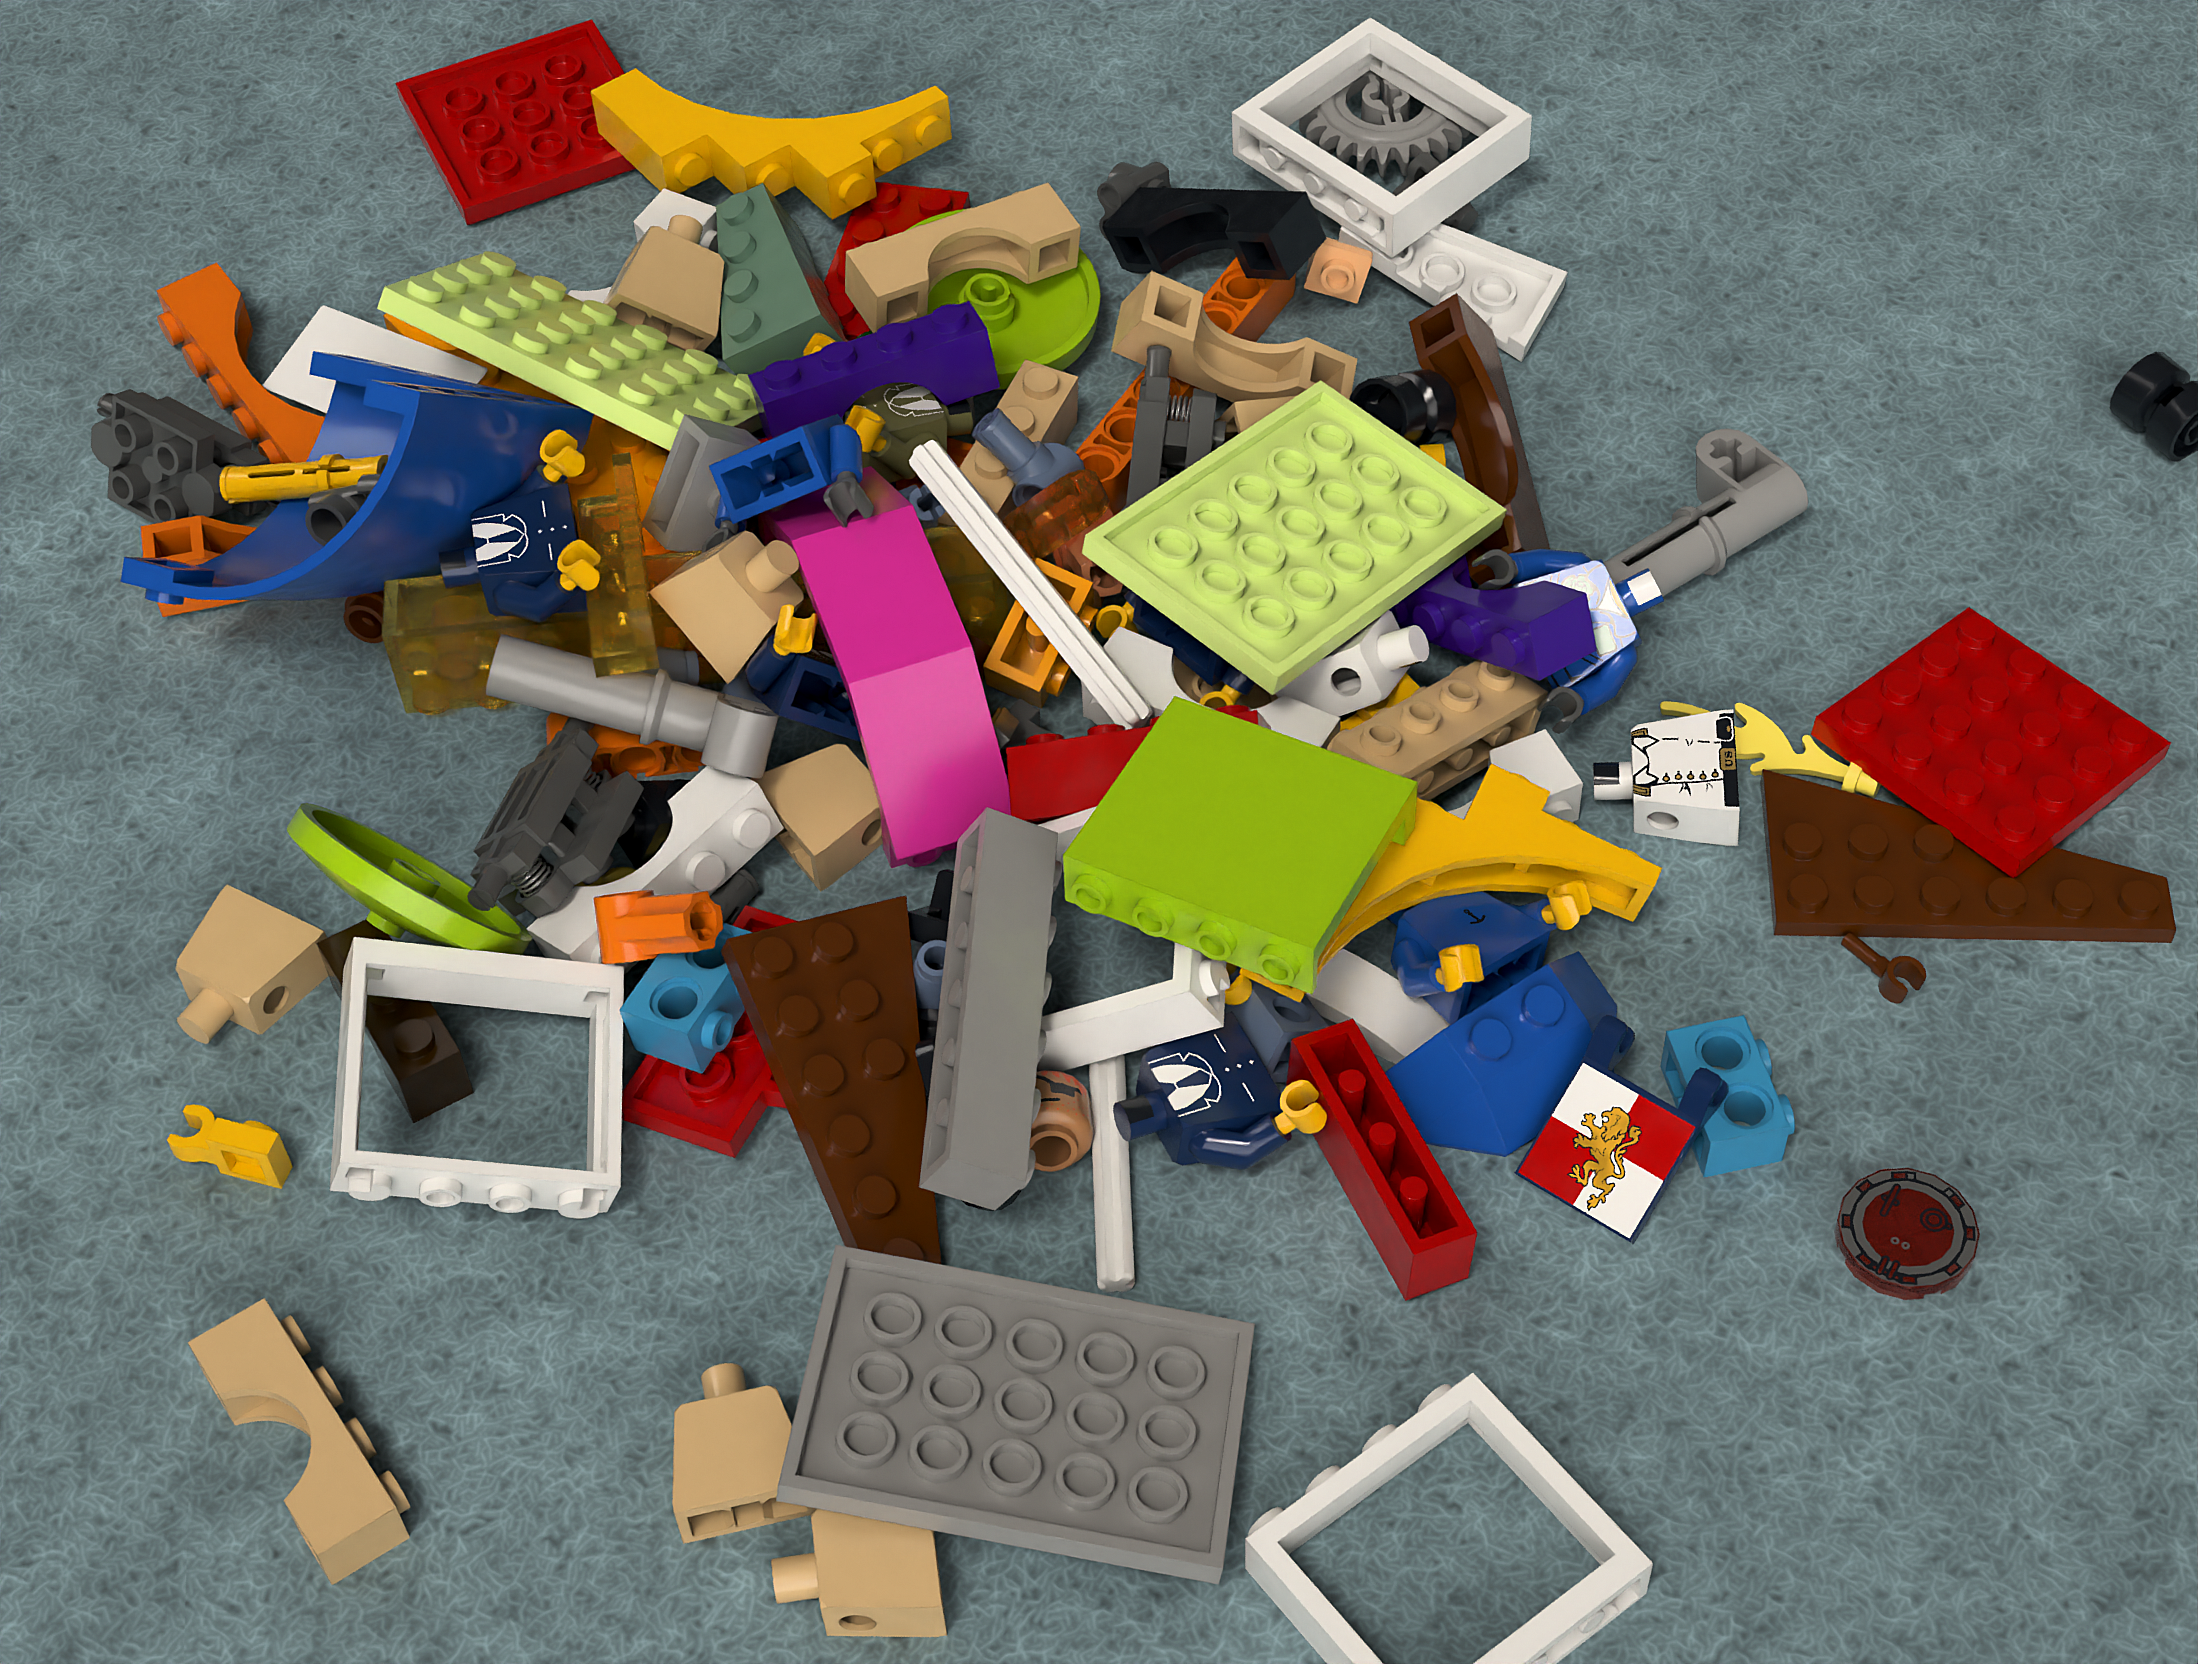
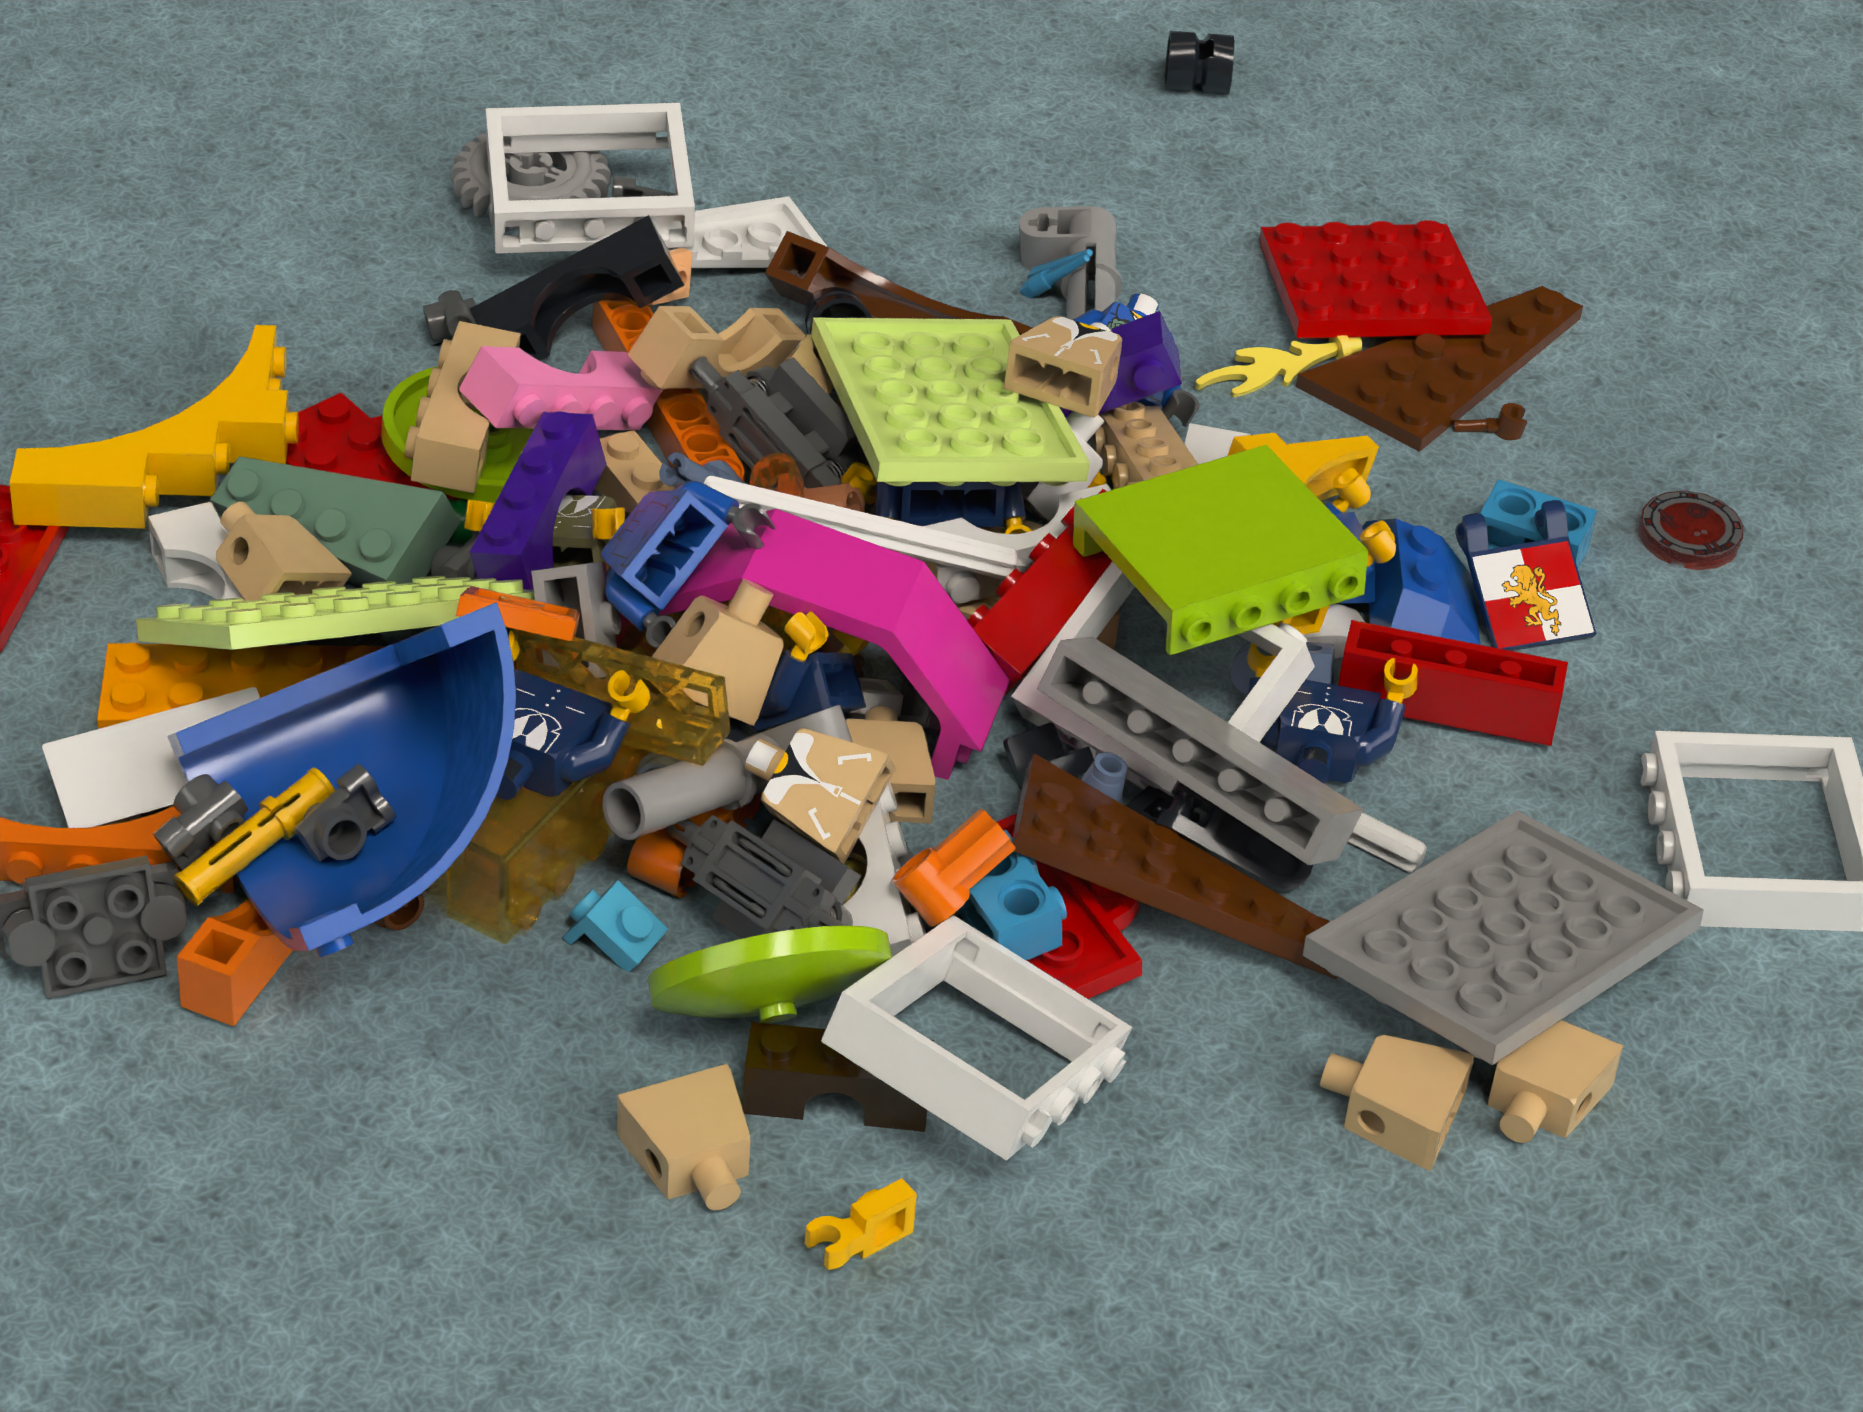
camera: 60 degrees left, 10 degrees down
tan arch [188,1298,411,1585] -> none
white torso [1593,709,1740,846] -> none
none -> dark grey plate [153,774,249,871]
none -> orange tile [456,586,580,642]
none -> bright pink arch [459,346,662,430]
none -> medium azure bracket [562,880,669,972]
none -> tan torso [745,728,896,864]
none -> tan torso [1004,316,1122,418]
none -> dark azure piece [1020,249,1093,298]

